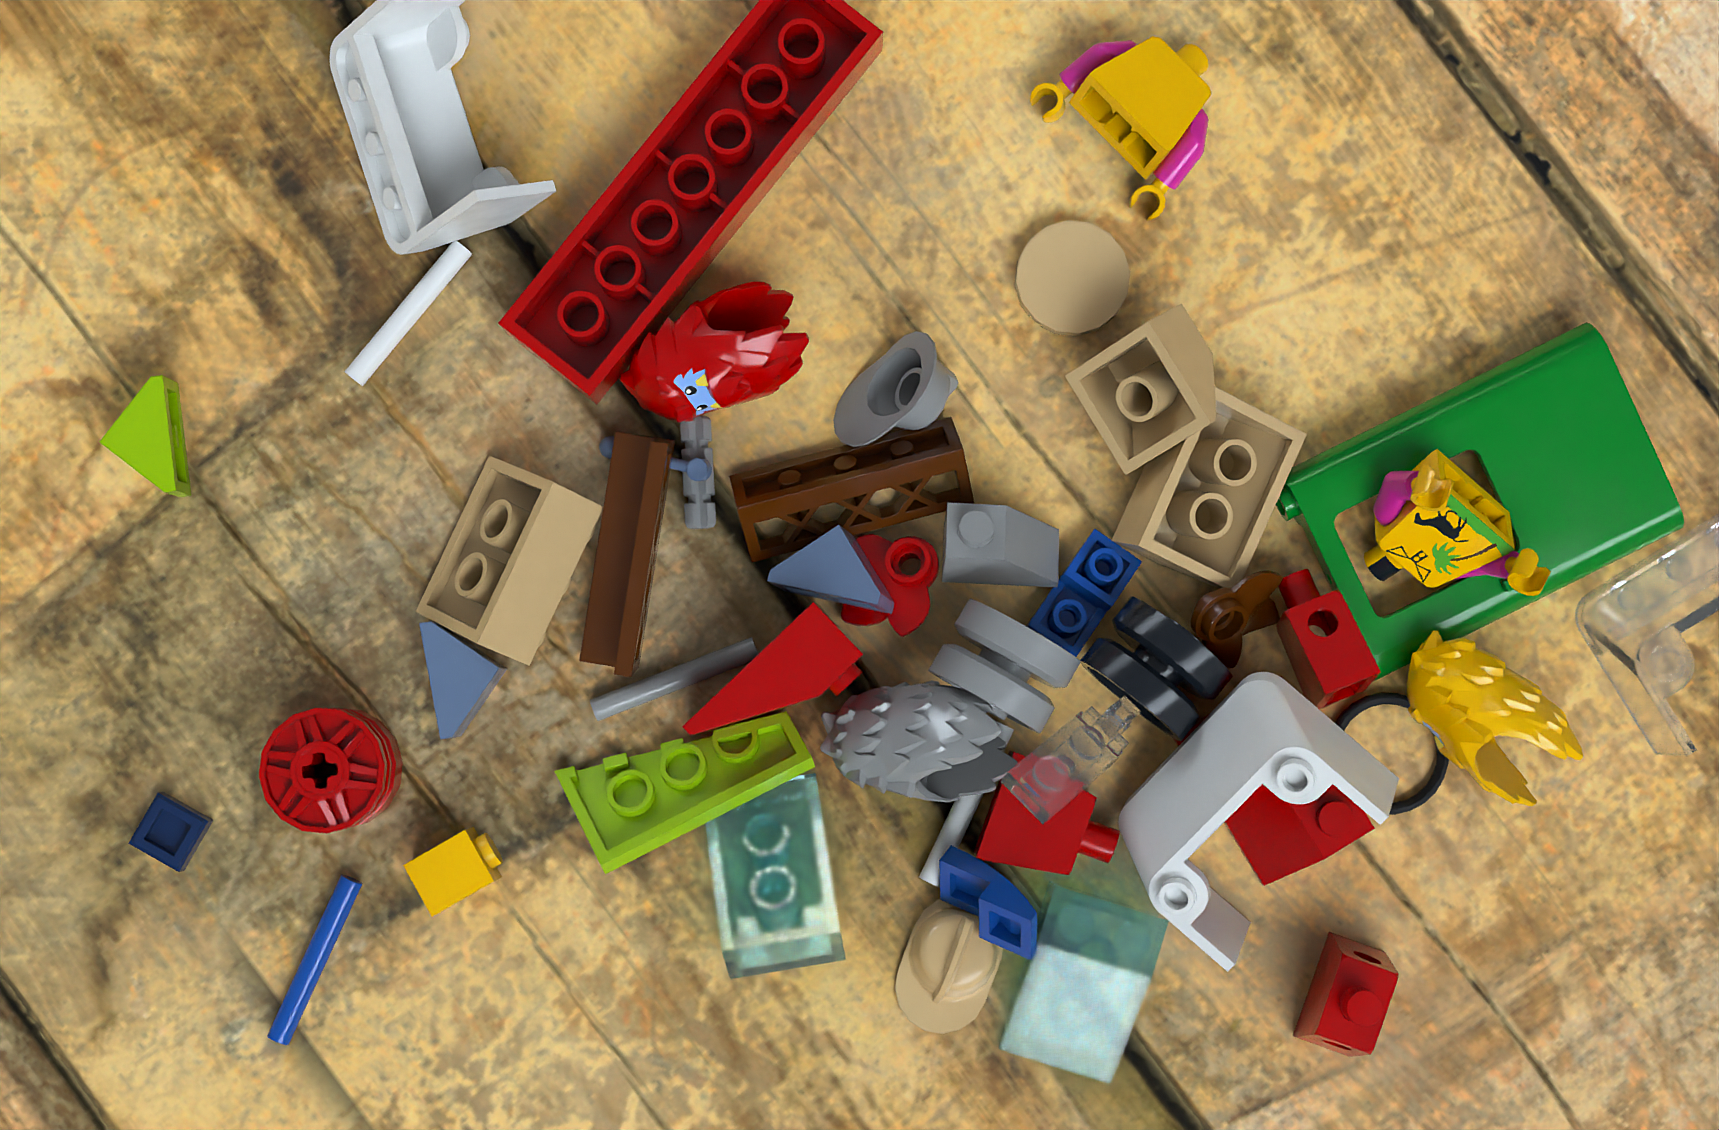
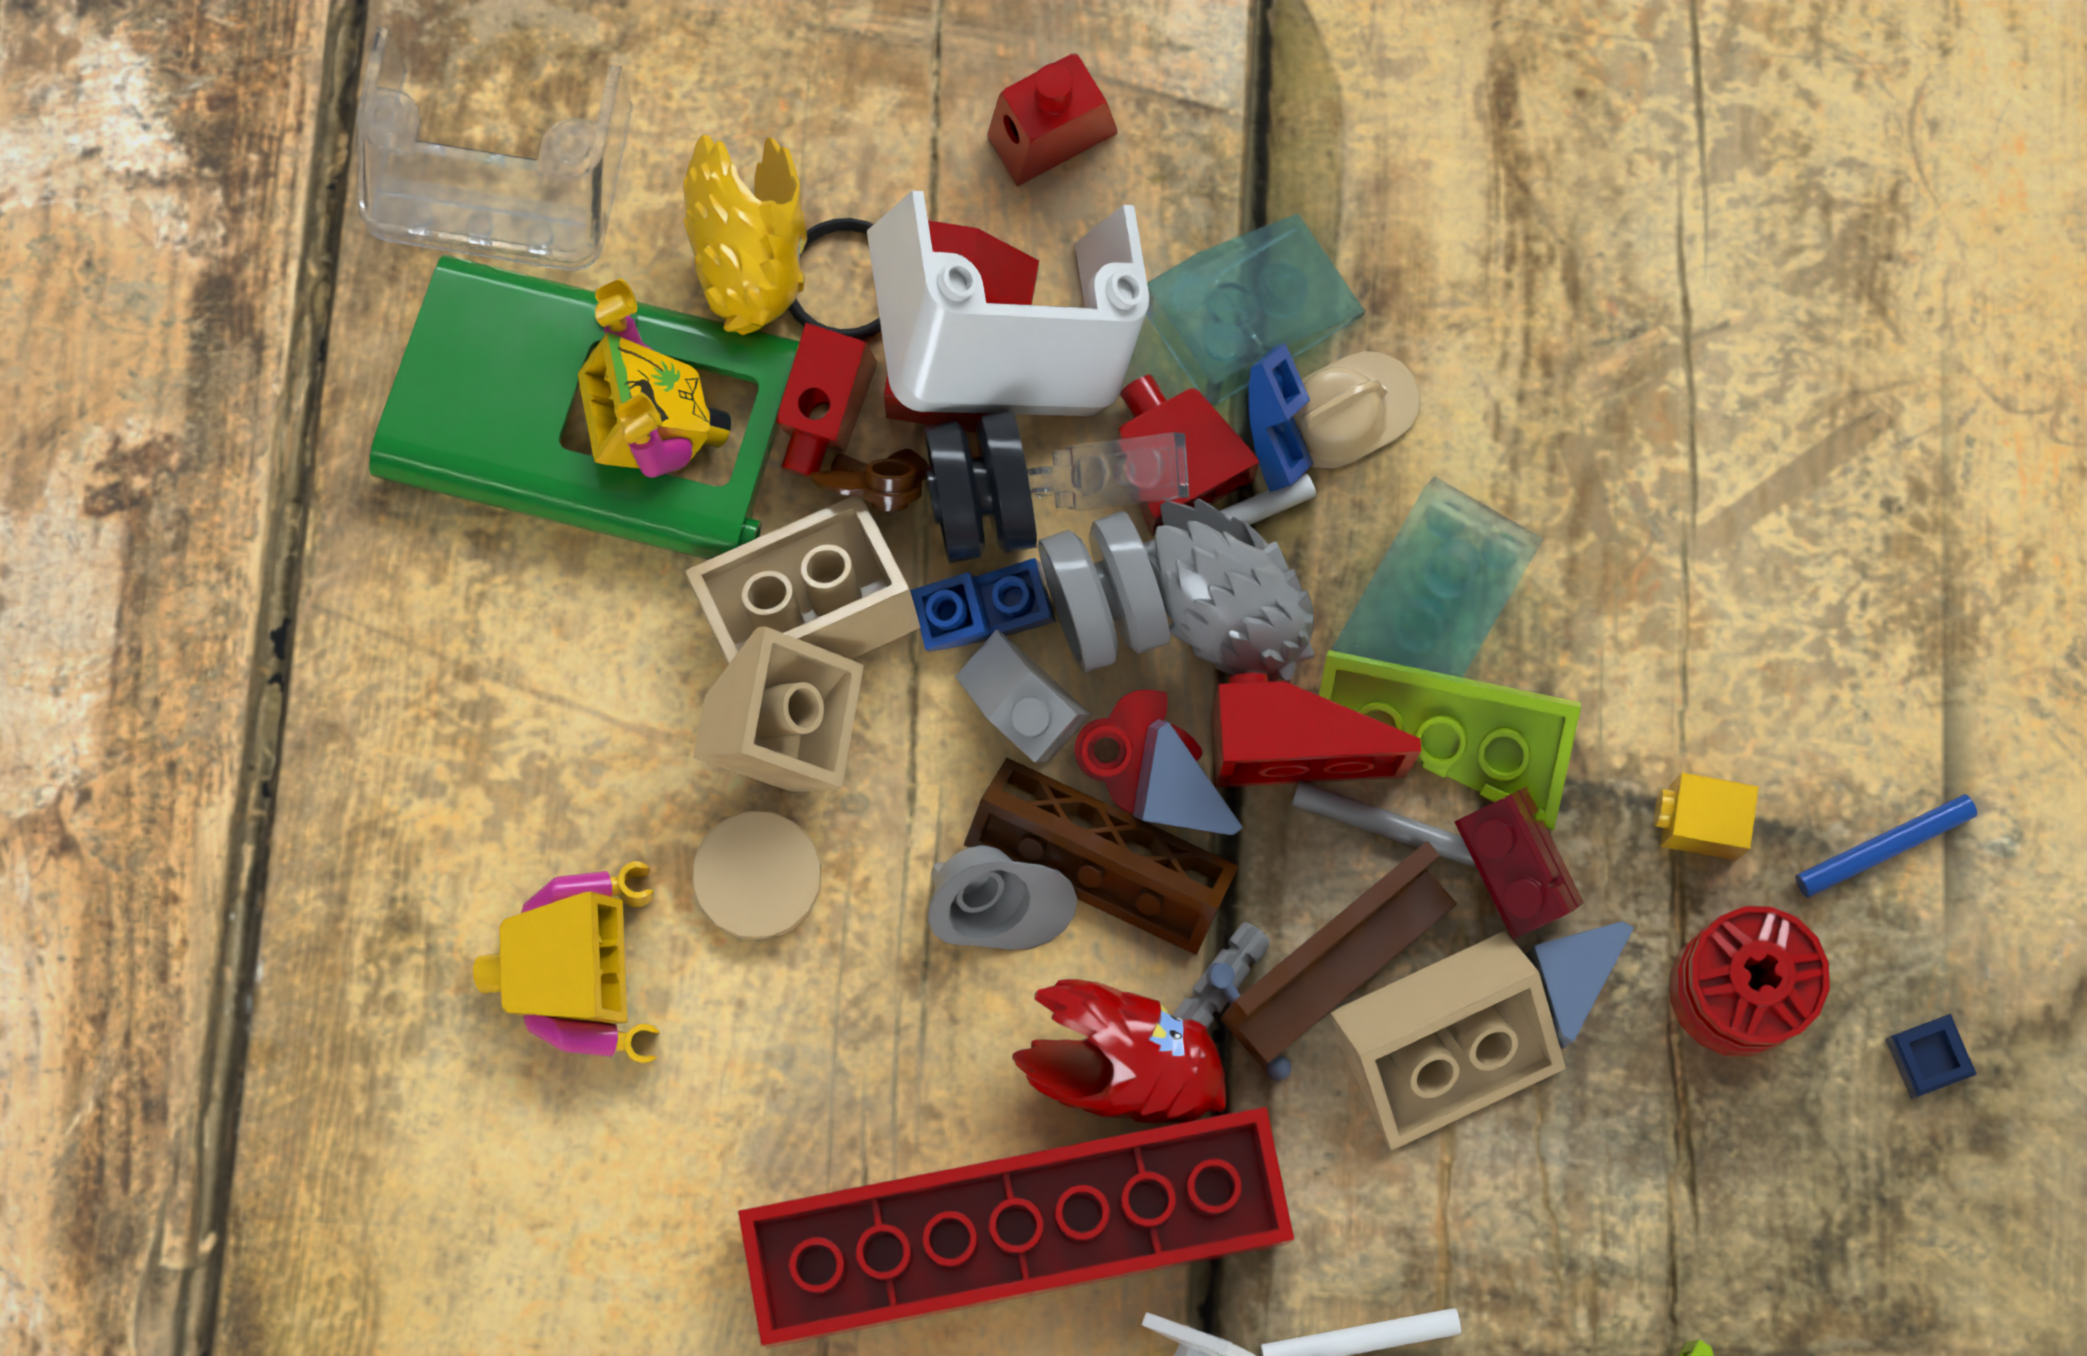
camera: 135 degrees left, 10 degrees down
none -> dark red brick [1454,787,1584,940]

